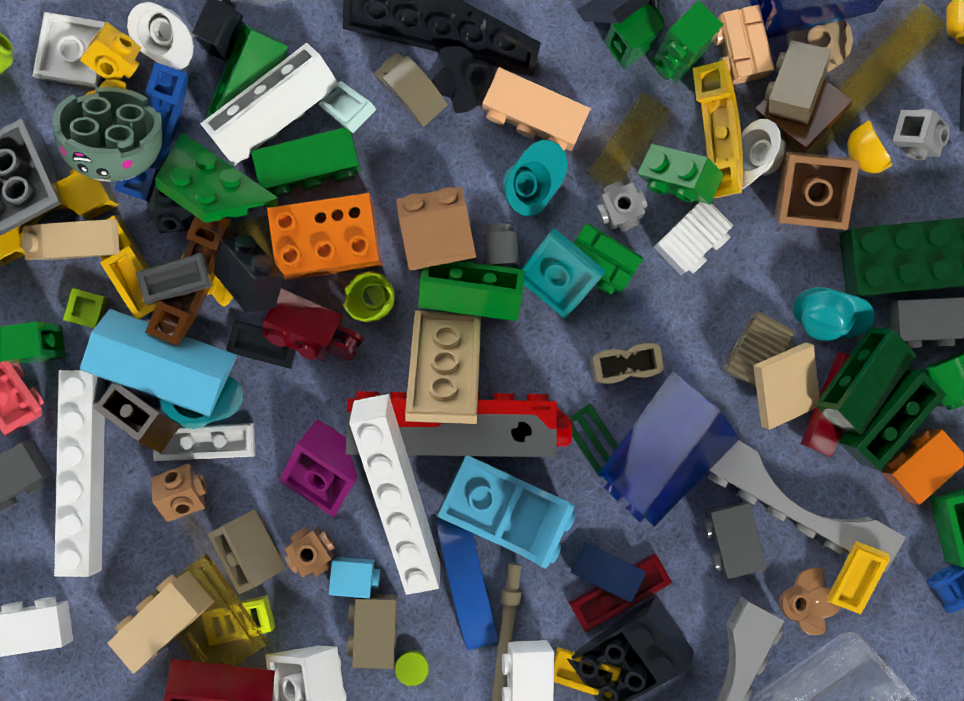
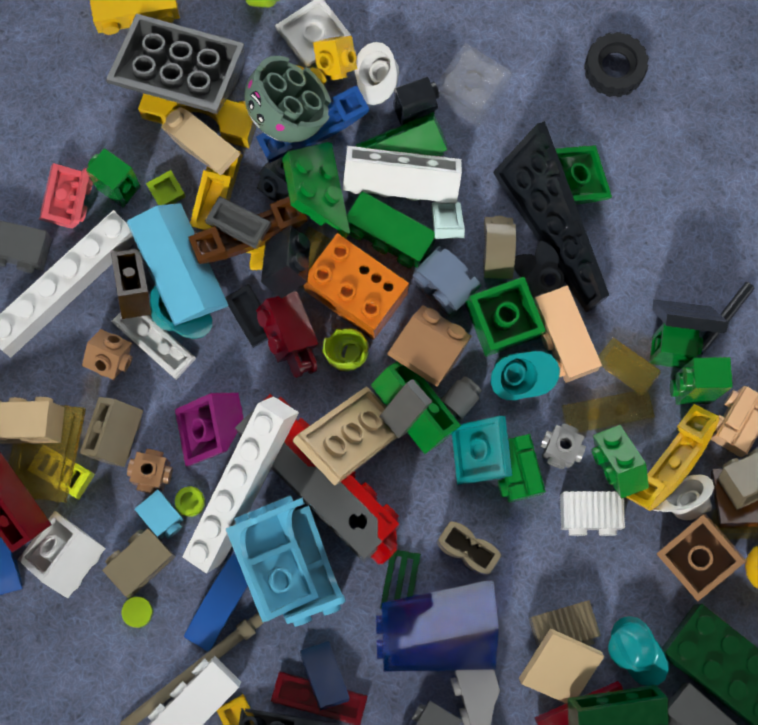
camera: 45 degrees right, 10 degrees down
none -> lime tile [175,486,205,517]
none -> medium azure bracket [226,495,318,622]
none -> dark grey tile [380,379,433,438]
none -> sand blue brick [412,246,480,316]
none -> green brick [465,277,546,357]
none -> clear yellow tile [598,337,661,396]

